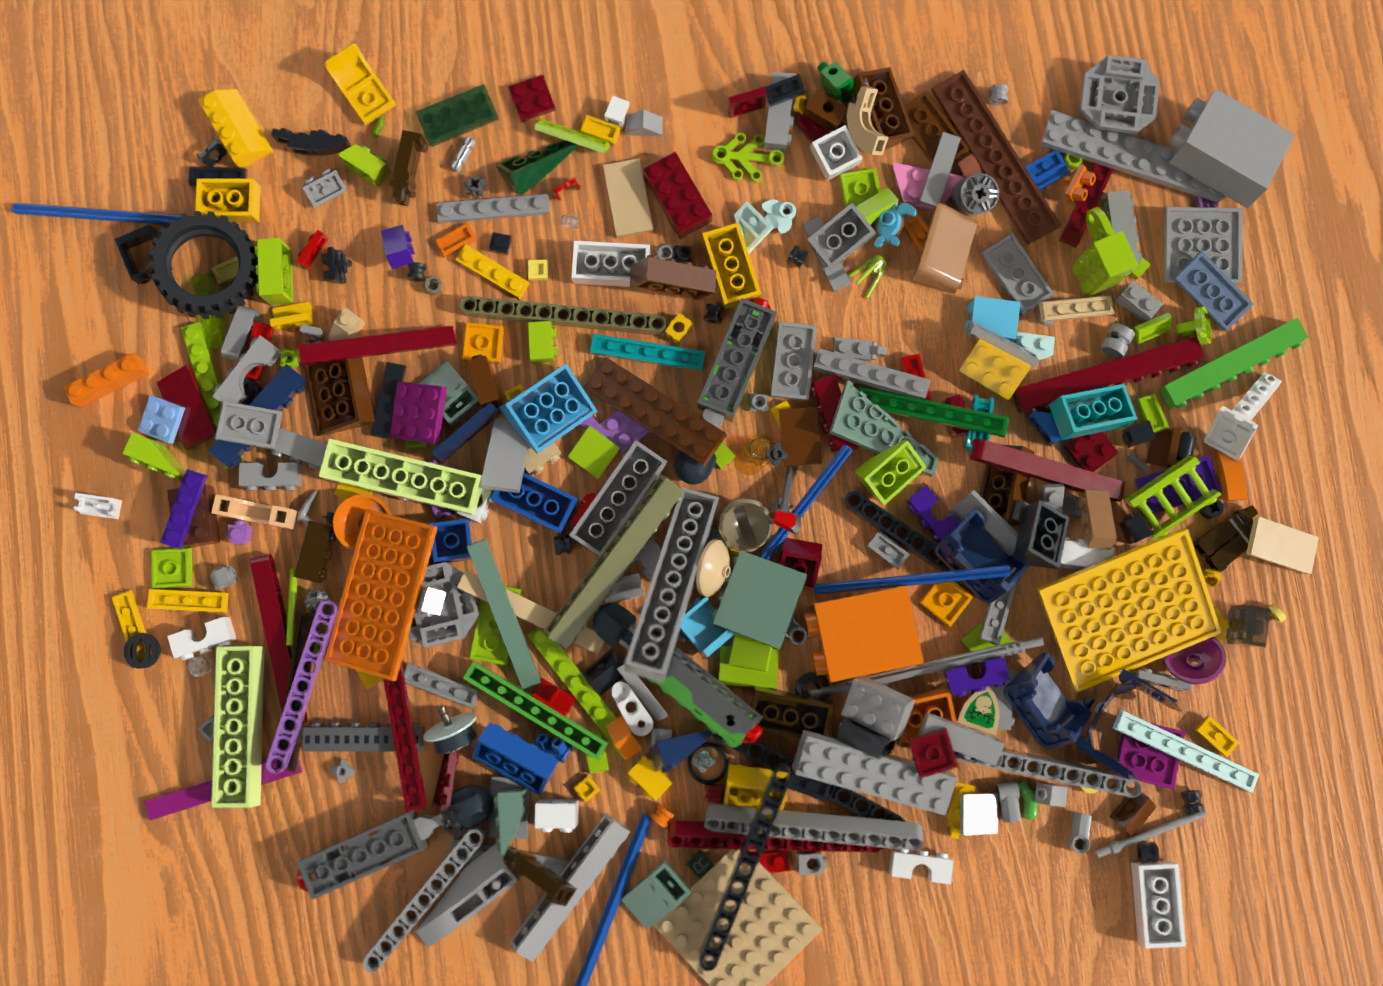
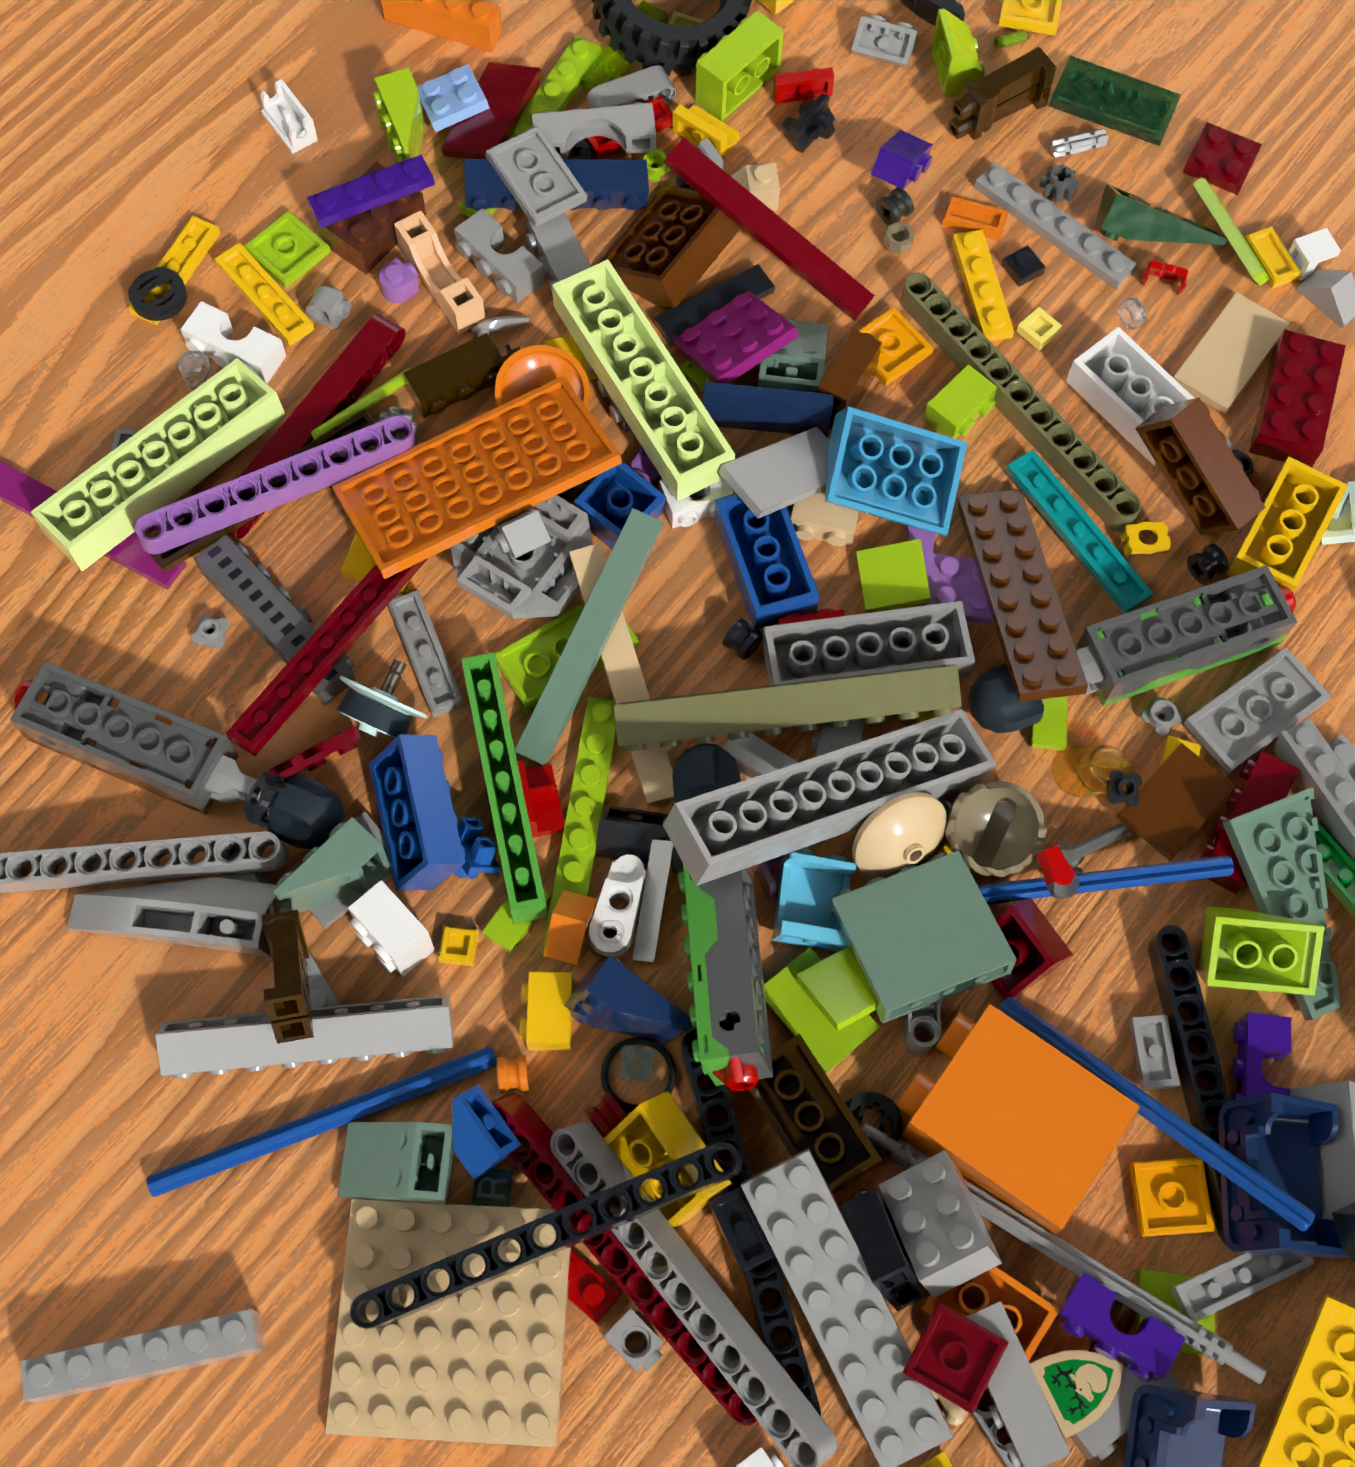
camera: 45 degrees right, 15 degrees down
none -> blue slope [453,1085,521,1180]

